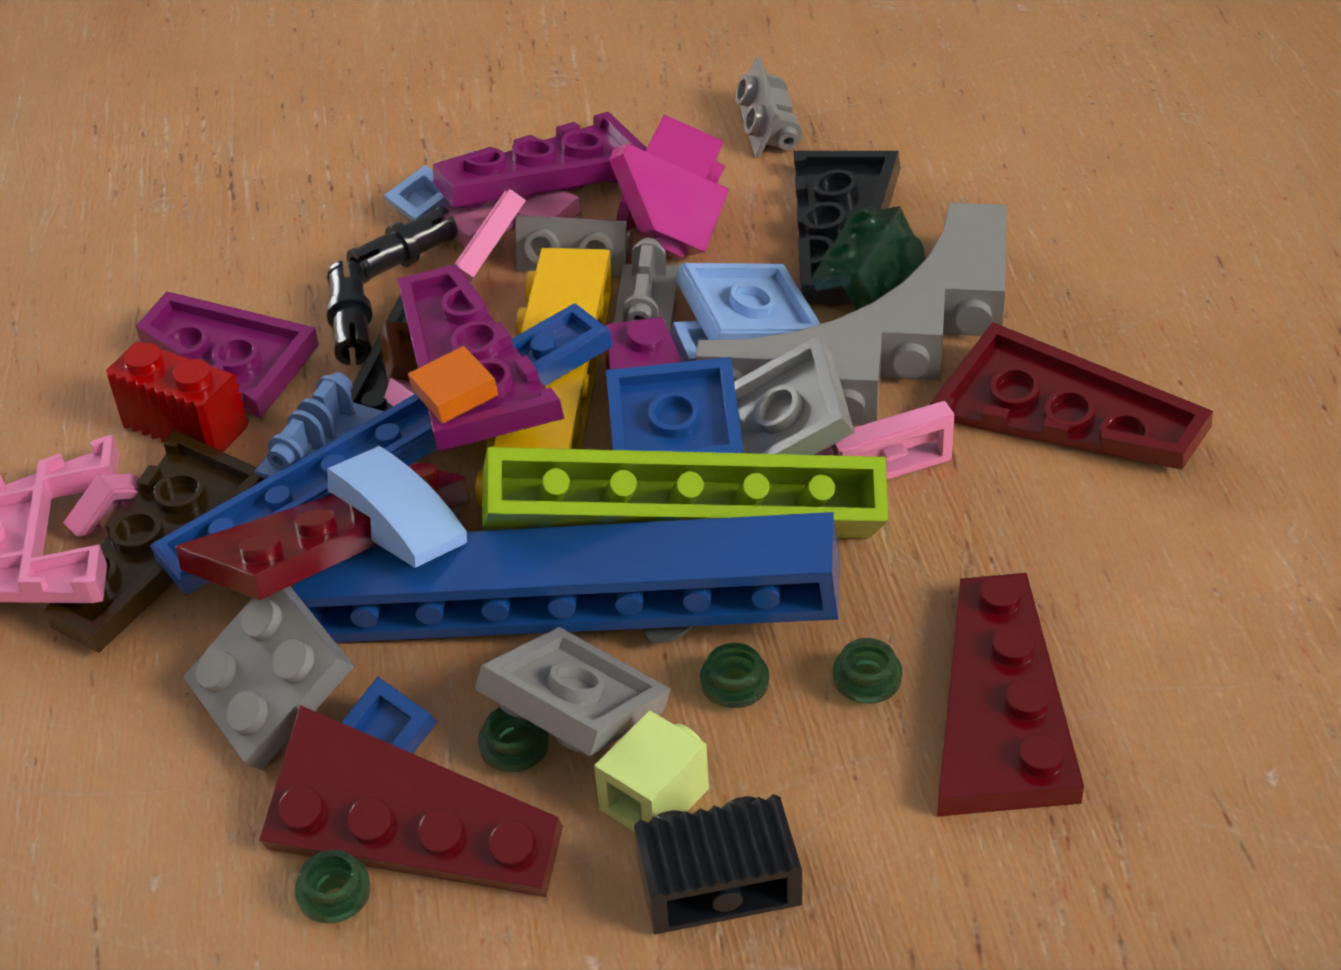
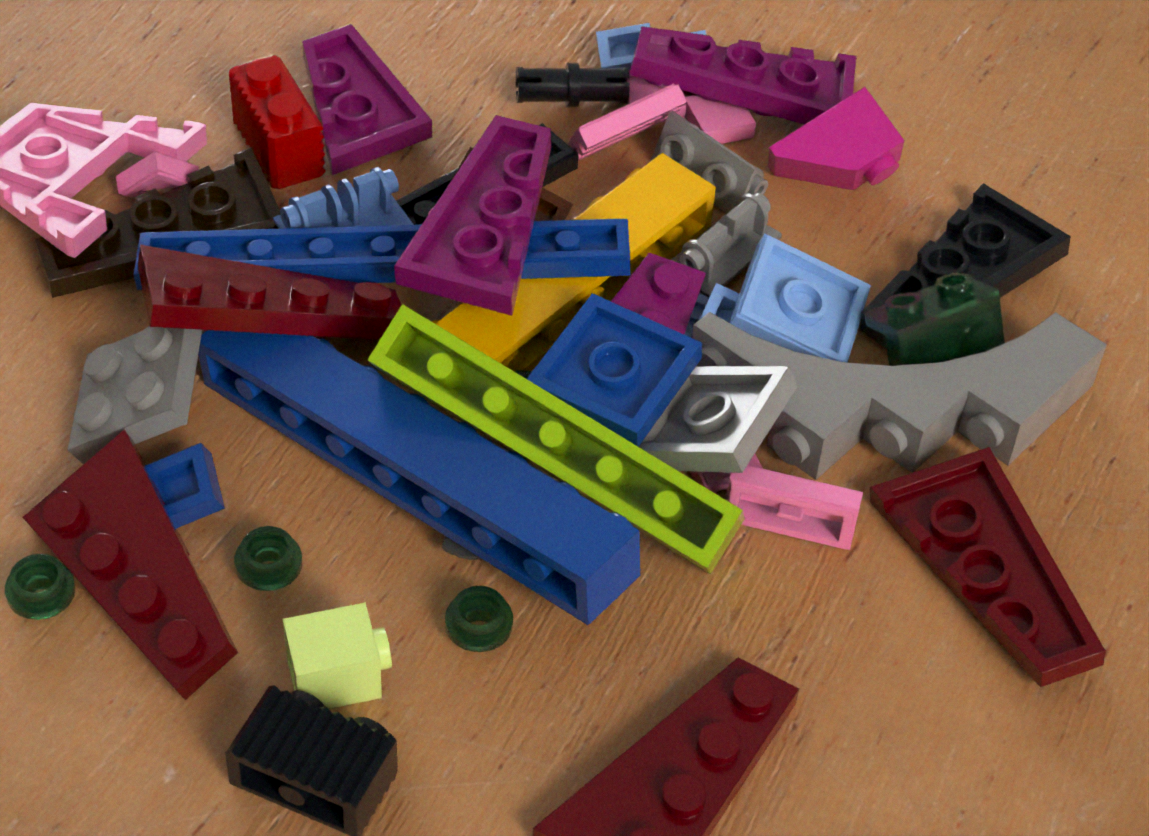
camera: 30 degrees right, 5 degrees up
black pin [326,260,373,365] -> none
light blue slope [327,446,467,568] -> none
orange tile [408,346,499,424] -> none
light grey plate [475,627,671,756] -> none
dark pink slope [609,143,729,260] -> none
light grey hinge [735,56,802,158] -> none
clear green plate [833,638,902,704] -> none

